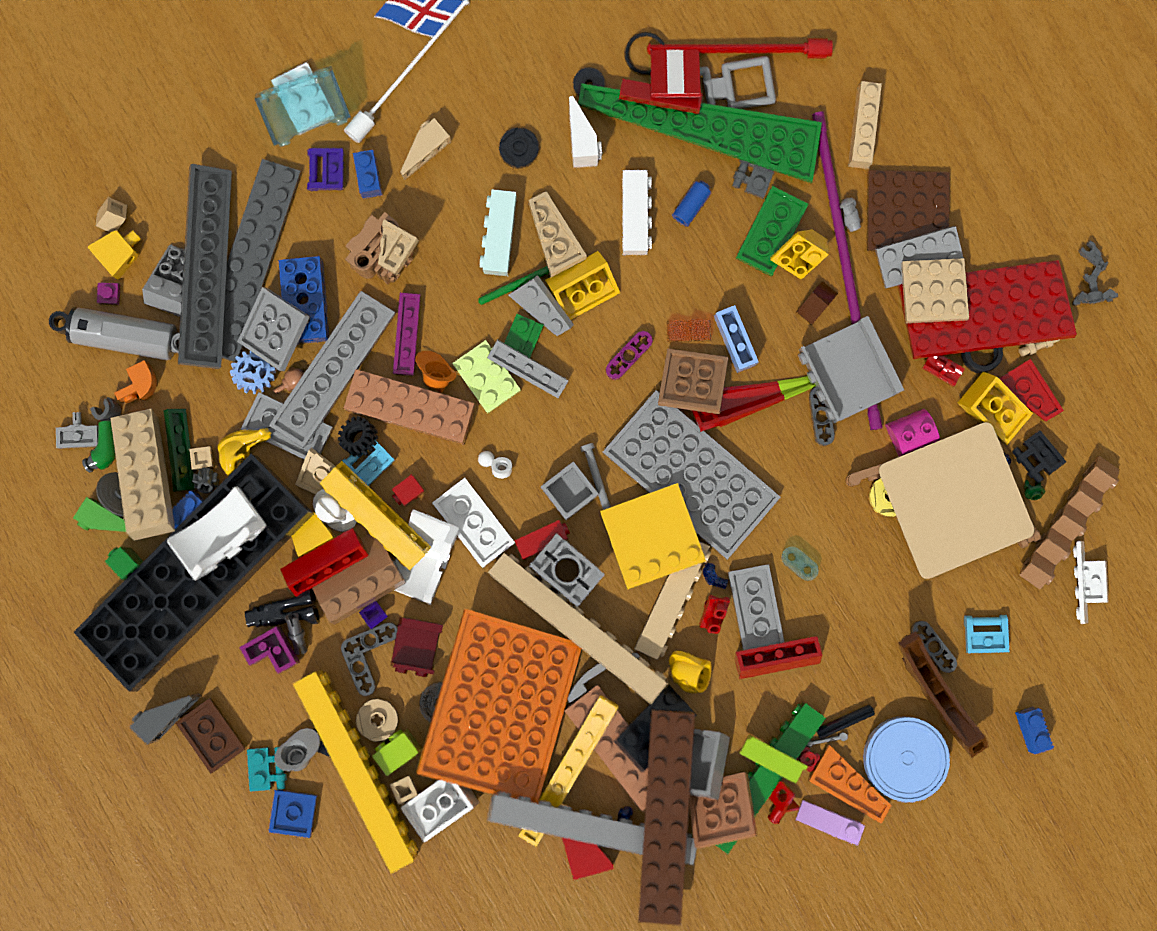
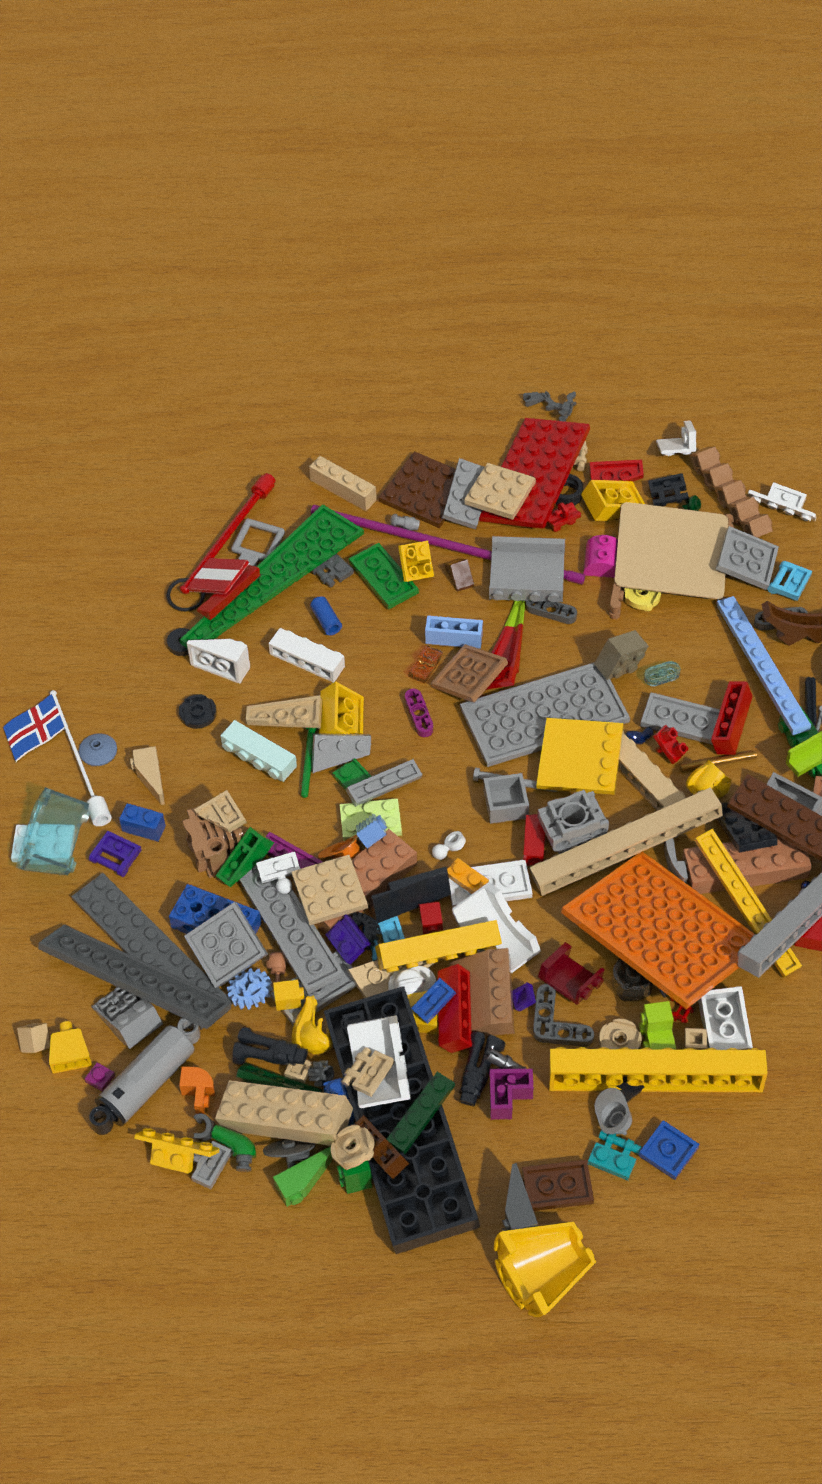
camera: 55 degrees left, 30 degrees down
none -> sand blue dish [79,734,117,766]
none -> yellow bracket [134,1128,220,1173]
none -> green slope [216,827,274,887]
none -> black piece [232,1026,308,1066]
none -> white plate [256,852,300,894]
none -> yellow brick [273,980,305,1011]
none -> tan plate [292,855,368,926]
none -> dark purple plate [325,914,371,965]
none -> tan plate [331,1125,374,1170]
none -> tan plate [341,1047,395,1097]
none -> reddish brown slope [354,1115,409,1179]
none -> medium blue brick [356,813,387,849]
none -> black slope [368,867,451,924]
none -> dark green plate [387,1071,455,1154]
none -> blue plate [411,978,456,1024]
none -> light orange plate [447,858,489,894]
none -> yellow cone [494,1222,596,1317]
none -> dark tan brick [594,630,649,680]
none -> white bracket [656,421,696,456]
none -> pearl gold bar [680,751,757,772]
none -> light grey plate [716,526,779,590]
none -> light blue plate [717,596,811,735]

